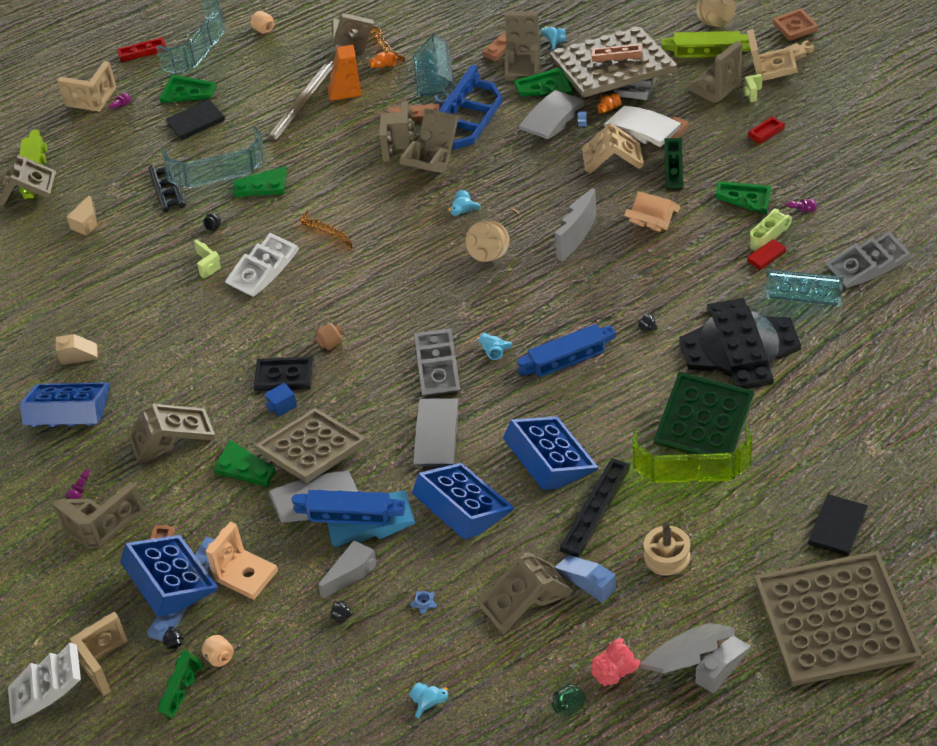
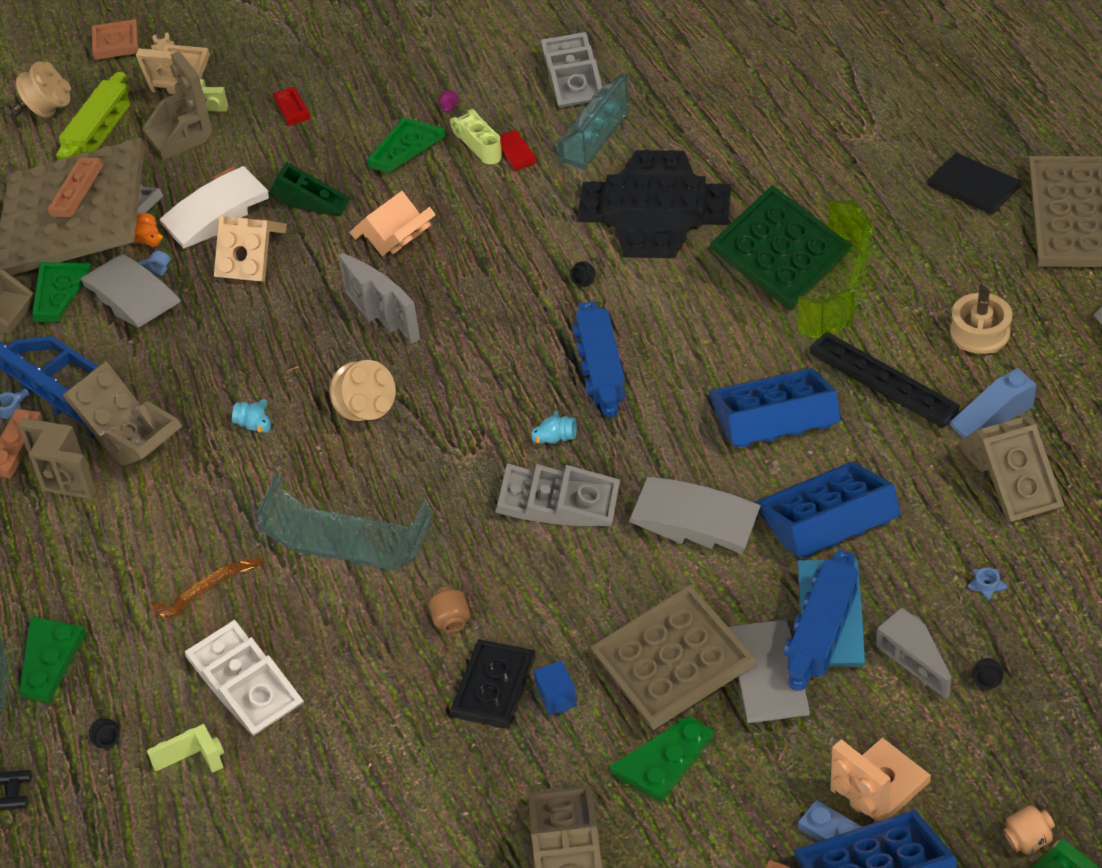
camera: 75 degrees left, 0 degrees up
none -> clear light blue windscreen [257,473,433,569]

